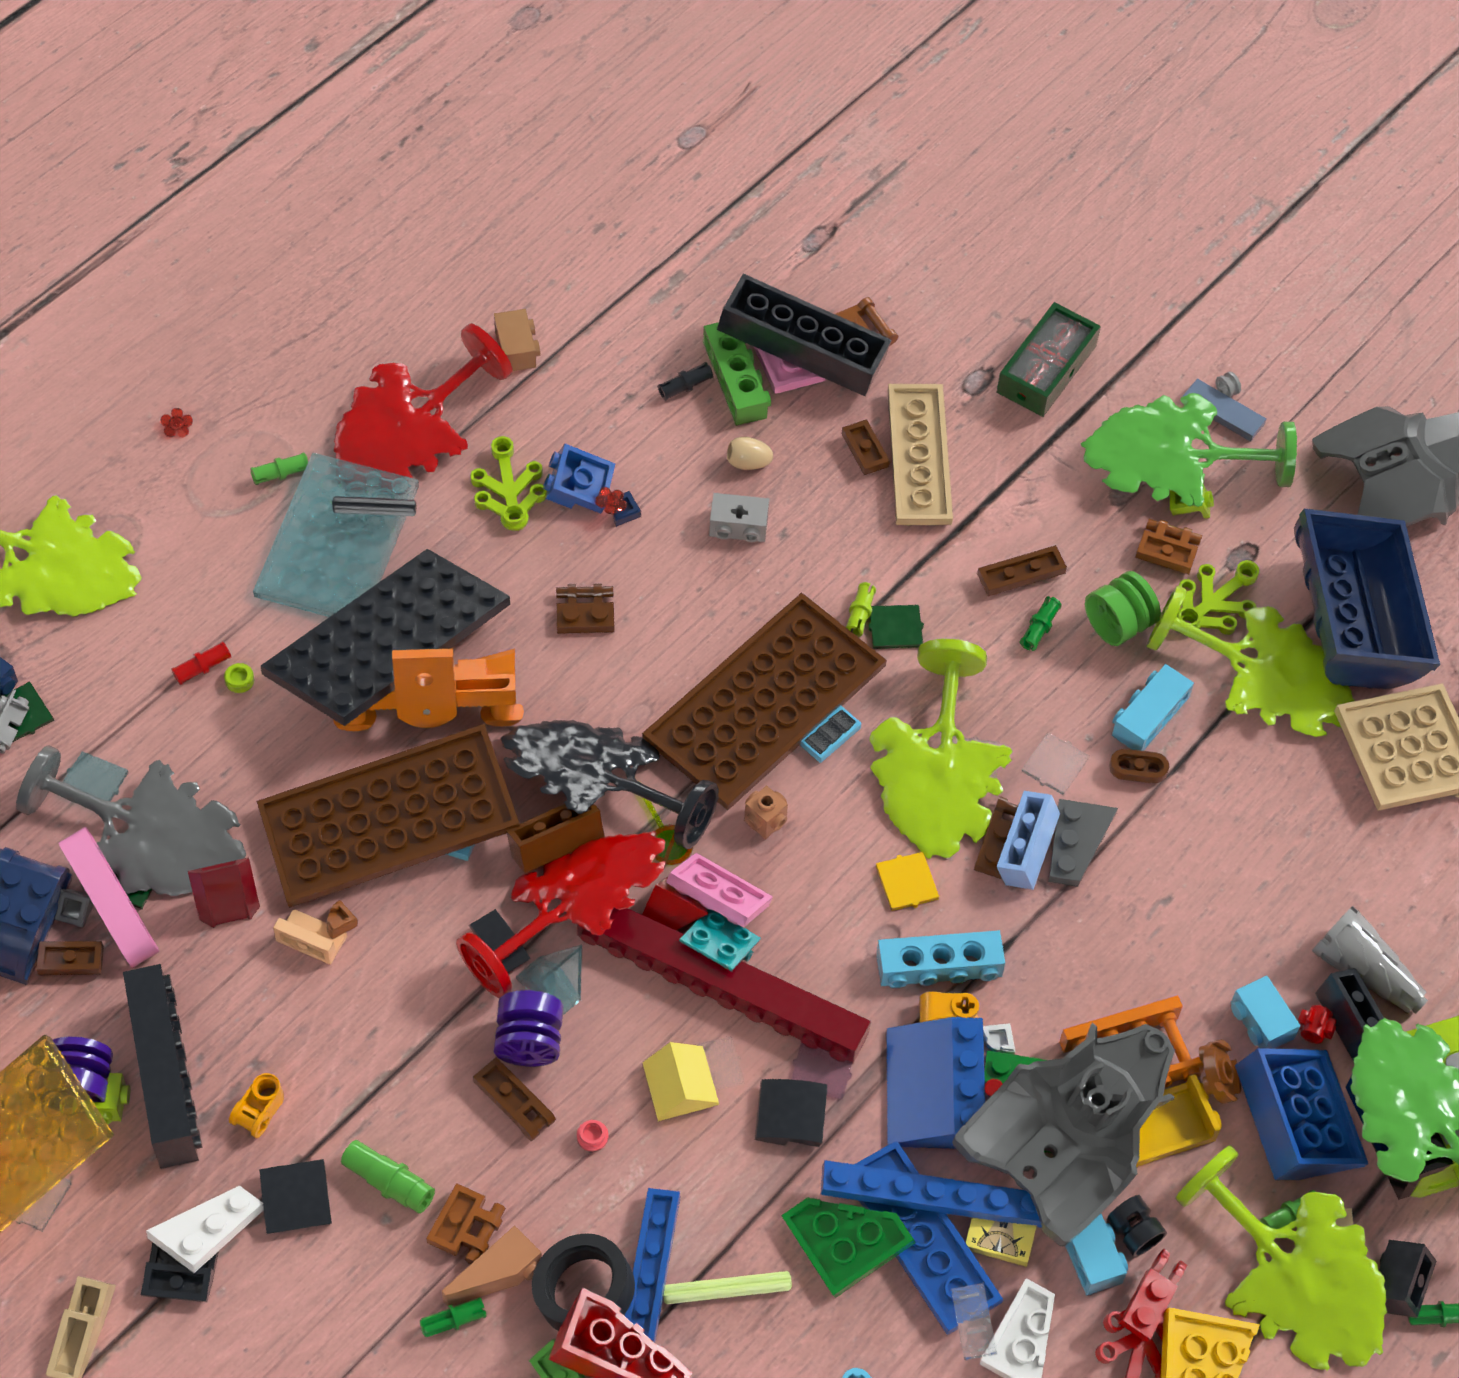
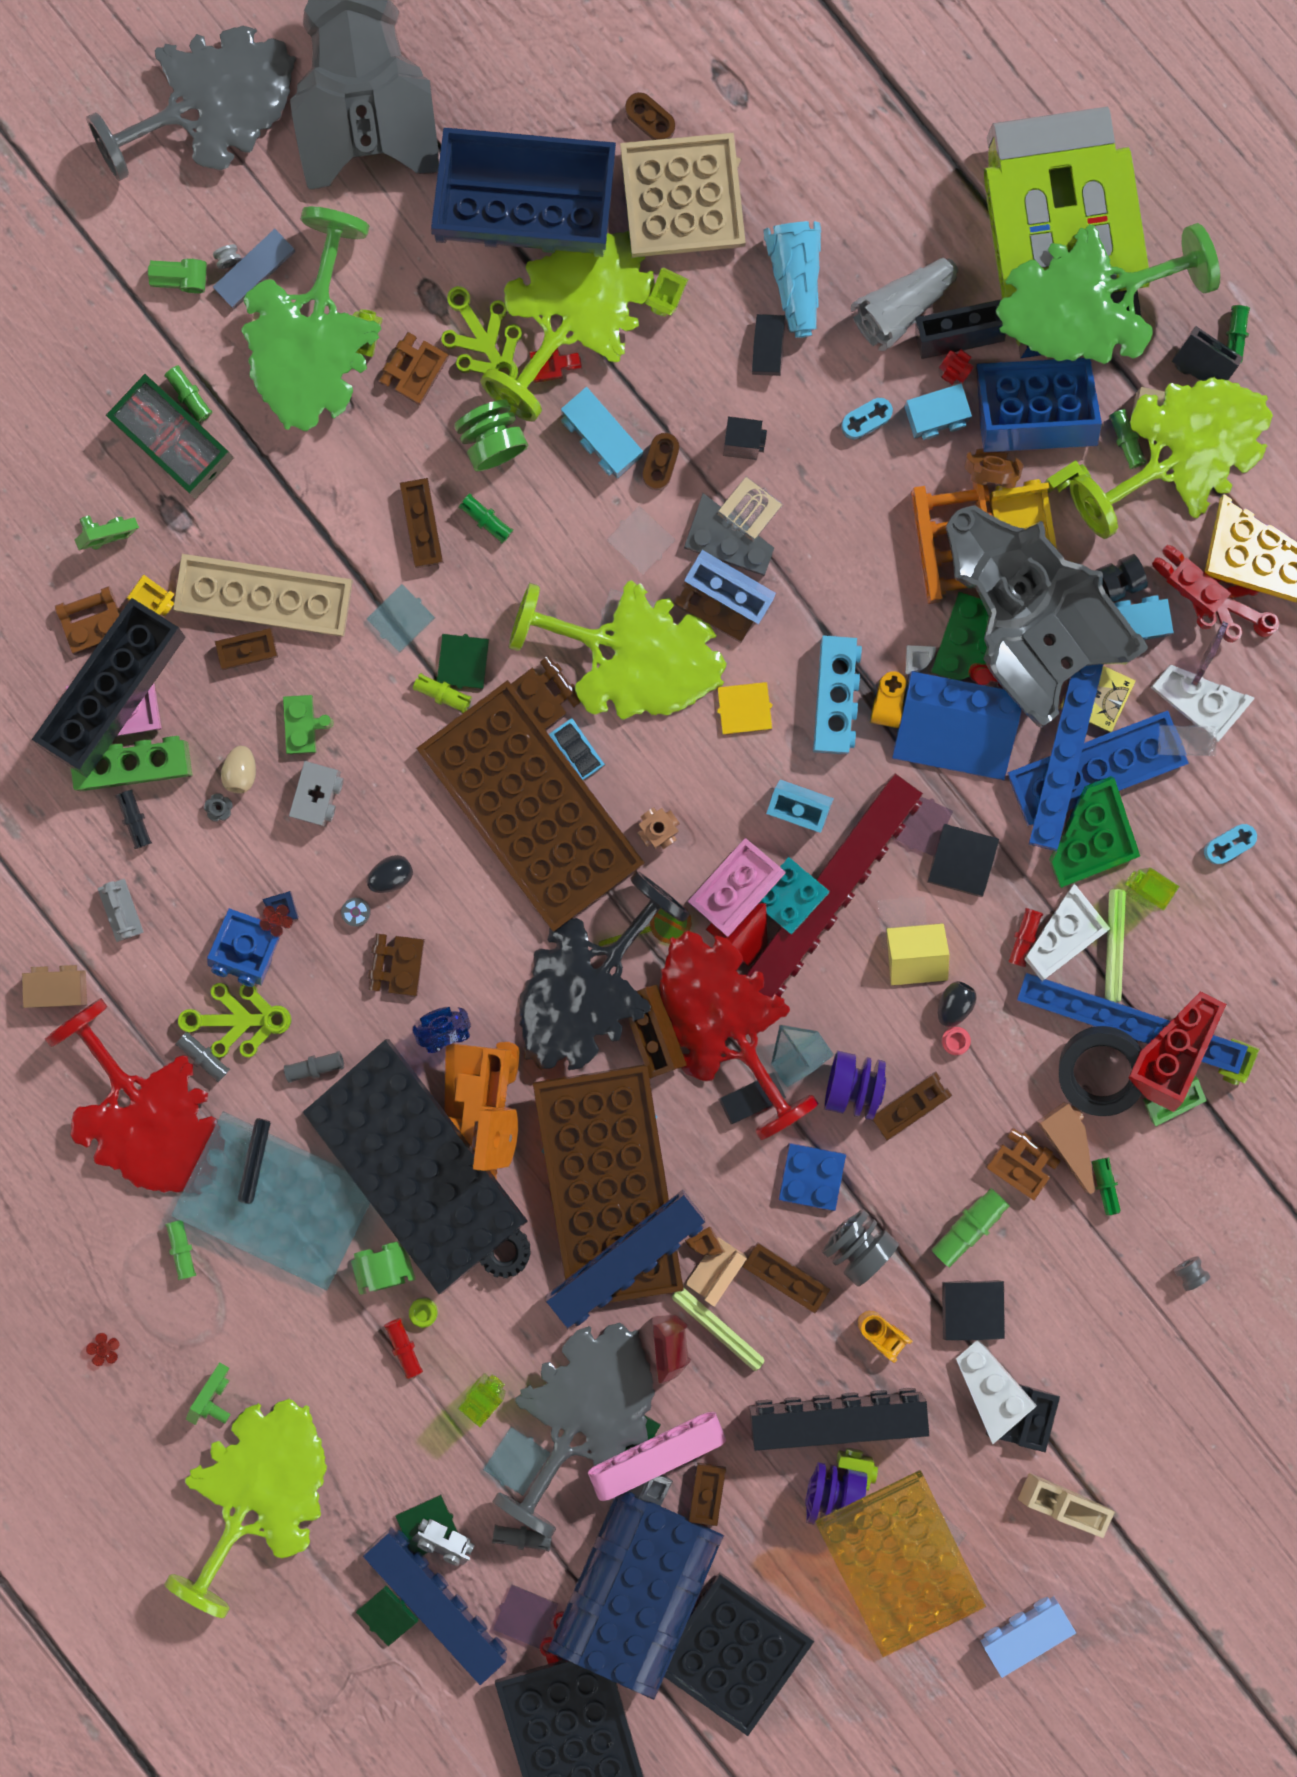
camera: 80 degrees left, 30 degrees up
none -> bright green plate [74,515,139,550]
none -> dark grey plant [86,26,297,181]
none -> light grey hinge [97,879,144,942]
none -> yellow bracket [126,575,174,617]
none -> bright green piece [148,259,207,294]
none -> bright green pin [164,365,213,423]
none -> dark grey pin [175,1032,230,1082]
none -> bright green plate [186,1362,231,1425]
none -> dark grey plate [204,793,233,822]
none -> bright green plate [283,695,334,754]
none -> dark grey pin [284,1051,345,1083]
none -> dark grey tile [341,898,371,927]
none -> bright green brick [351,1241,416,1295]
none -> black animal [366,855,413,893]
none -> clear light blue piece [367,584,435,652]
none -> clear blue plate [412,1007,471,1053]
none -> clear neon green brick [458,1373,506,1427]
none -> black tyre [480,1229,531,1278]
none -> dark grey pin [492,1524,552,1552]
none -> reddish brown plate [511,656,581,730]
none -> red plate [530,348,582,383]
none -> dark blue brick [546,1190,705,1329]
none -> lime bracket [645,268,689,316]
none -> yellowish green axle [672,1287,764,1371]
none -> piece [716,476,783,542]
none -> black brick [723,416,767,460]
none -> reddish brown plate [742,1242,831,1314]
none -> black slope [752,314,786,376]
none -> medium azure cone [763,221,822,338]
none -> medium azure brick [766,779,834,833]
none -> blue plate [779,1143,846,1211]
none -> dark grey wheel [822,1209,899,1287]
none -> medium azure beam [841,398,893,440]
none -> black animal [937,981,977,1027]
none -> red pin [1008,908,1043,968]
none -> white wing [1024,884,1110,981]
none -> lime bracket [1044,460,1091,493]
none -> clear neon green brick [1125,867,1180,912]
none -> clear purple piece [1191,621,1228,686]

